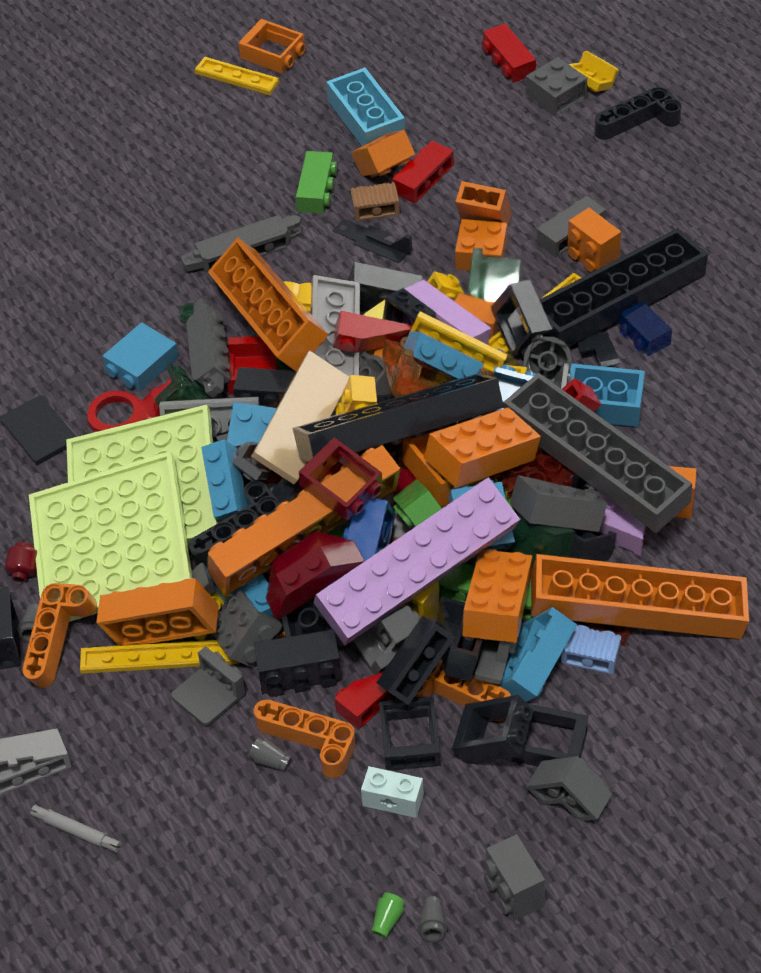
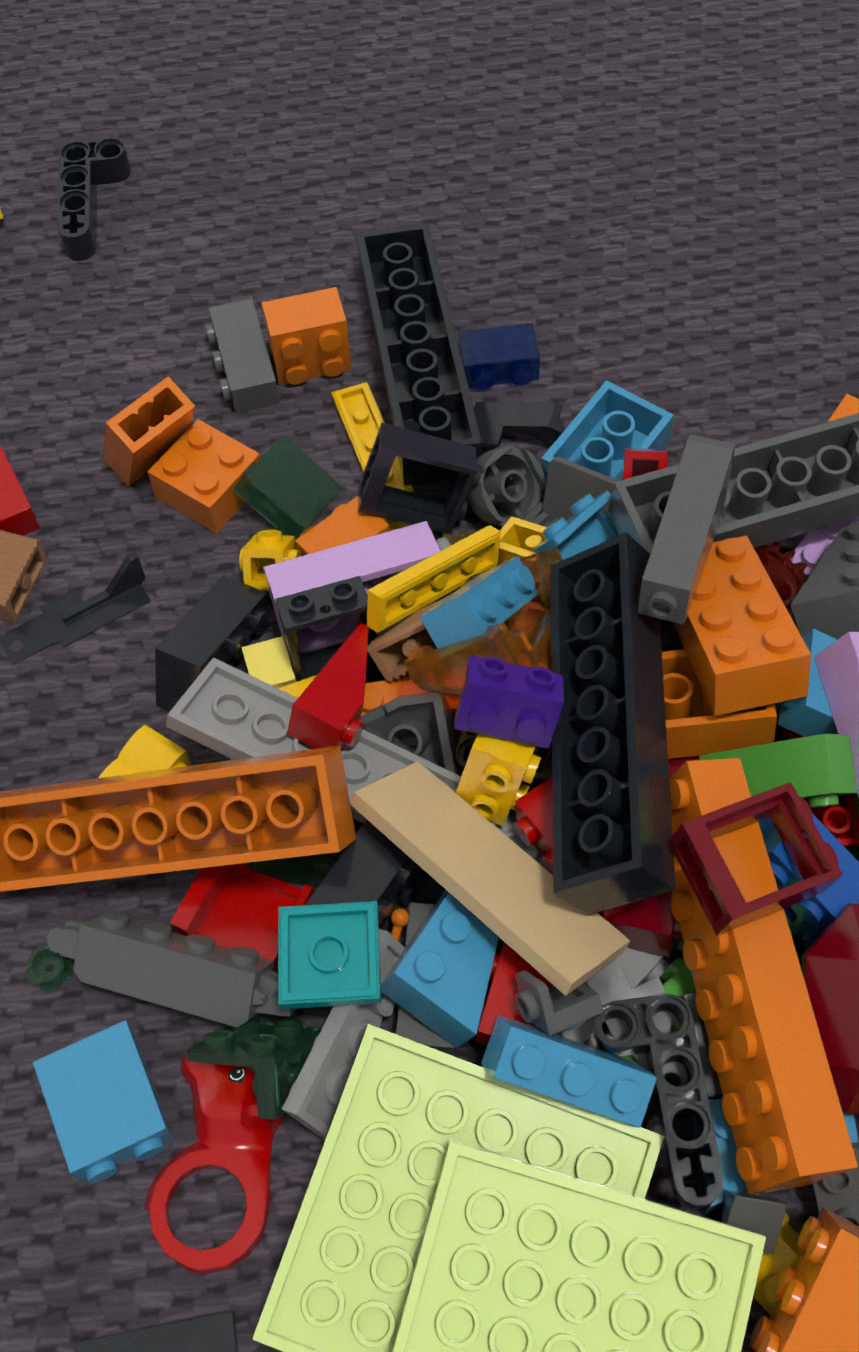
camera: 65 degrees left, 10 degrees up
none -> teal tile [278,901,381,1009]
none -> dark purple bracket [454,655,564,748]
none -> dark grey slope [638,434,736,625]

